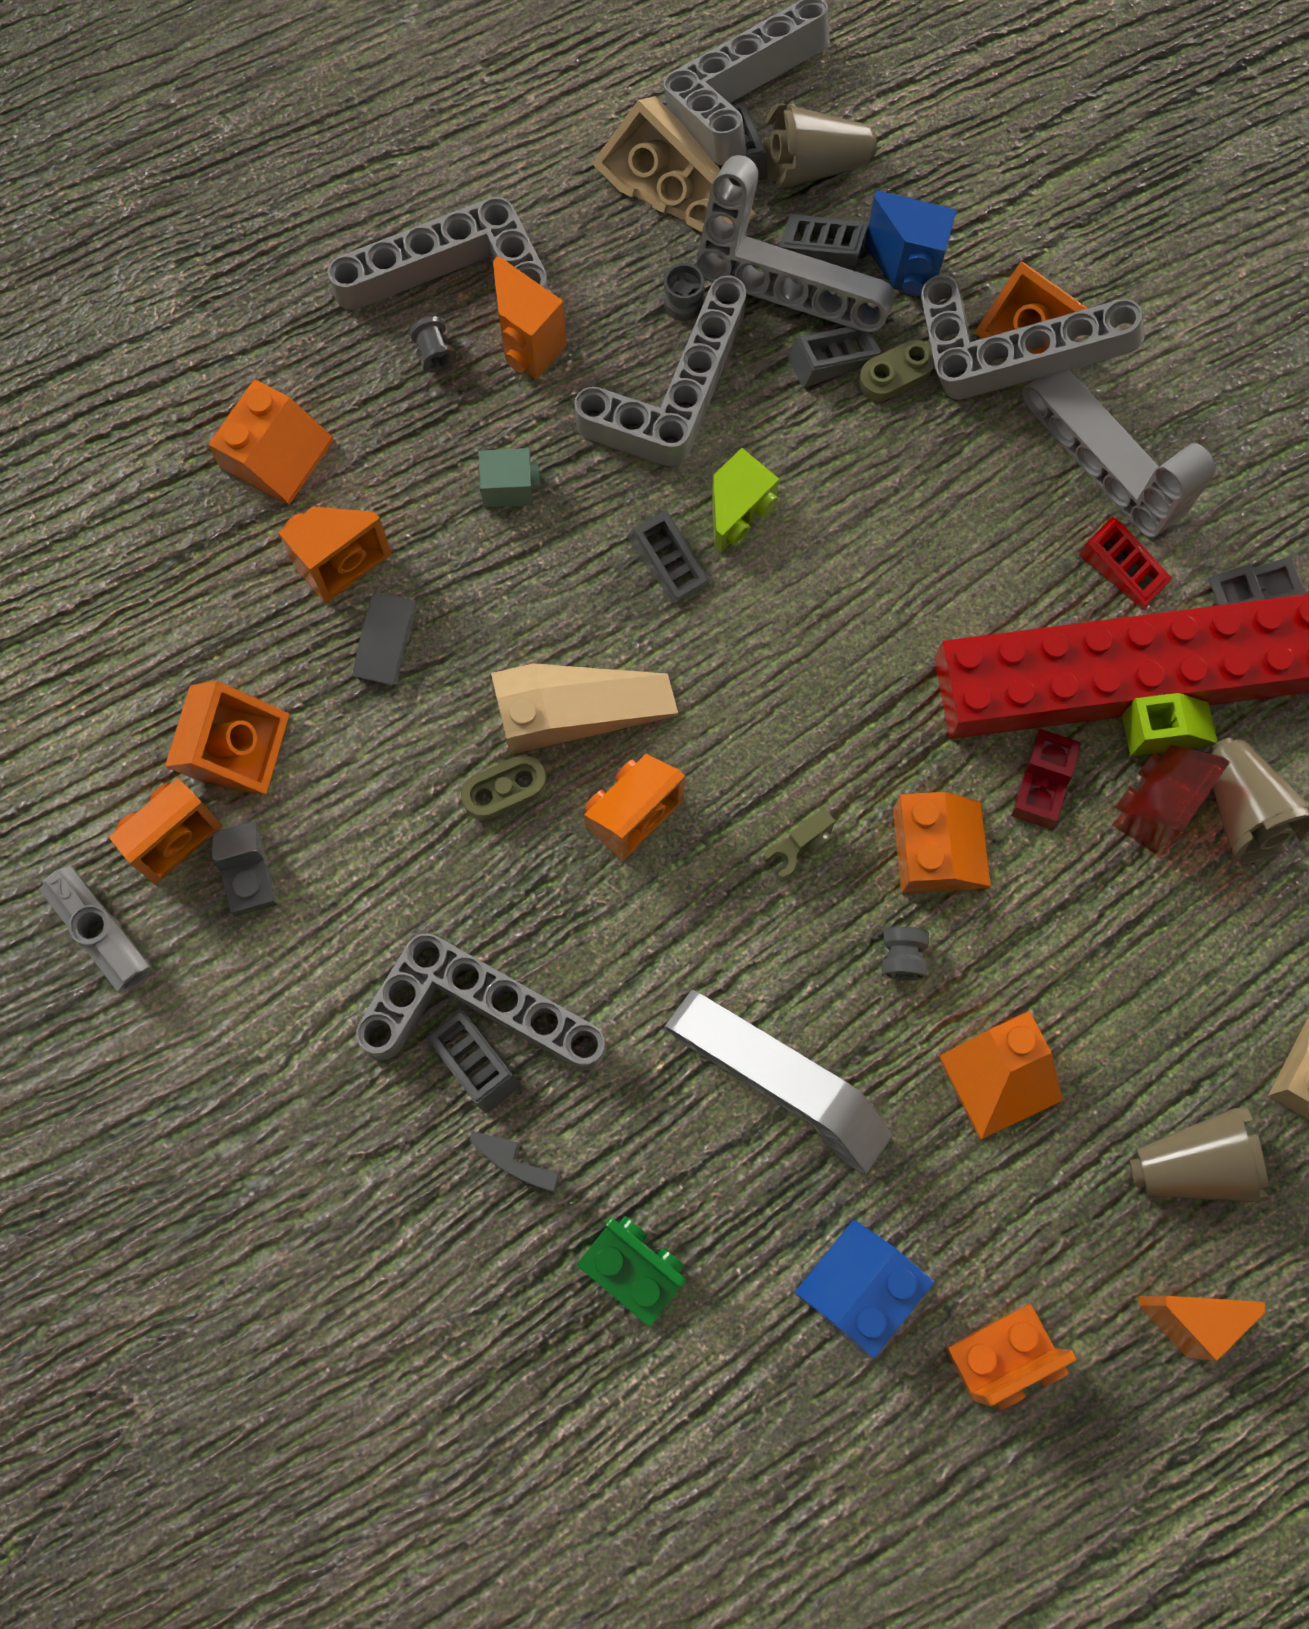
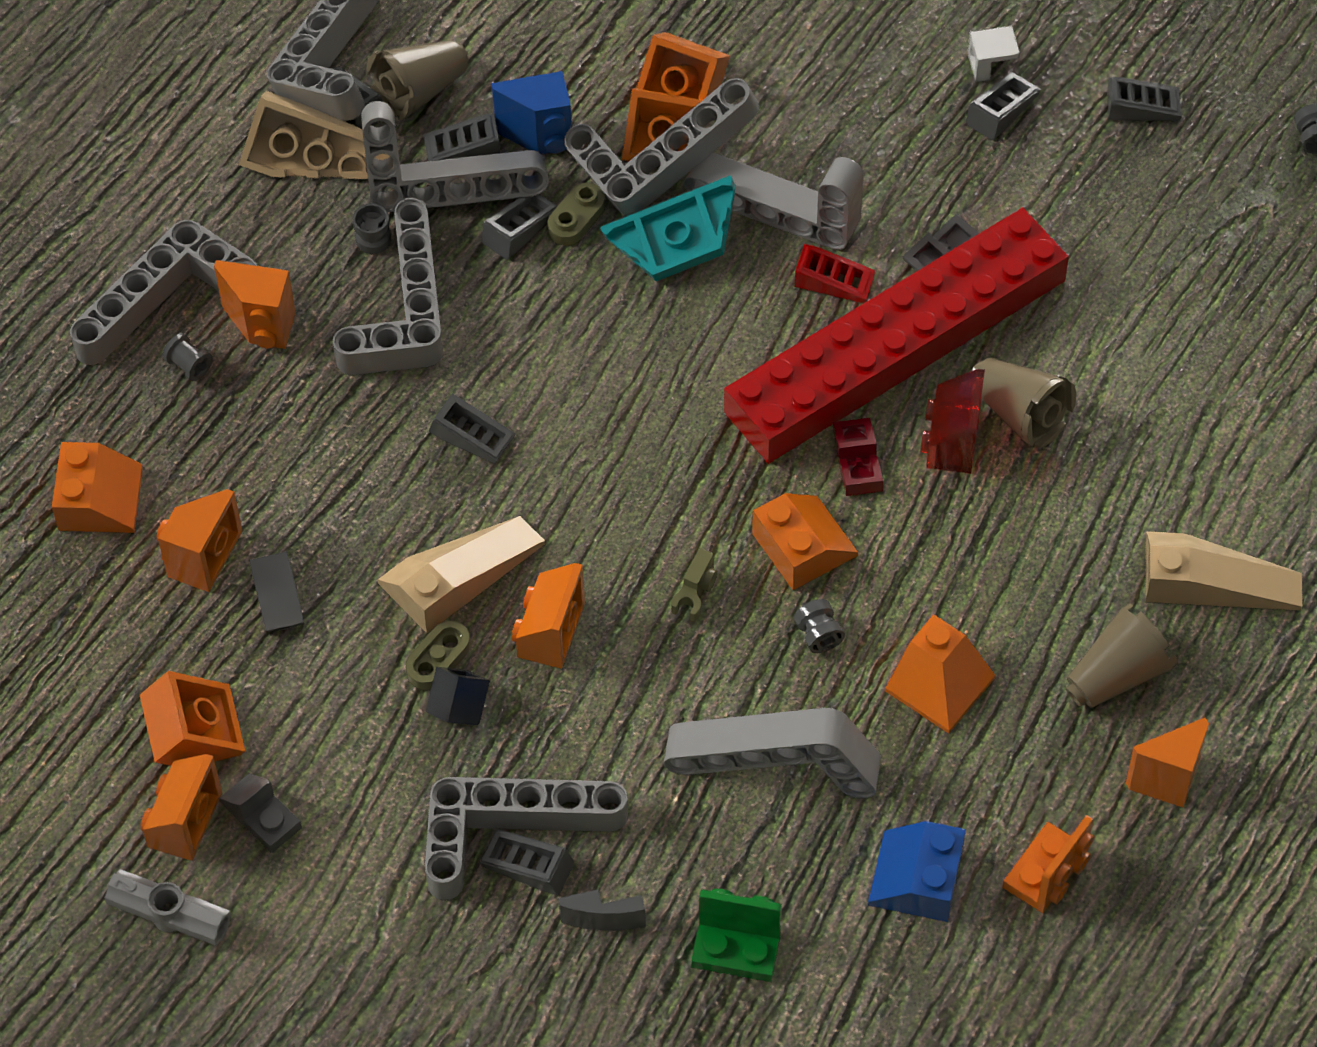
camera: 25 degrees left, 15 degrees down
sand green brick [479,448,541,508] -> none
lime slope [712,448,779,553] -> none
lime slope [1122,693,1218,757] -> none
none -> black panel [426,666,490,726]
none -> teal wing [600,175,736,281]
none -> orange slope [636,32,730,100]

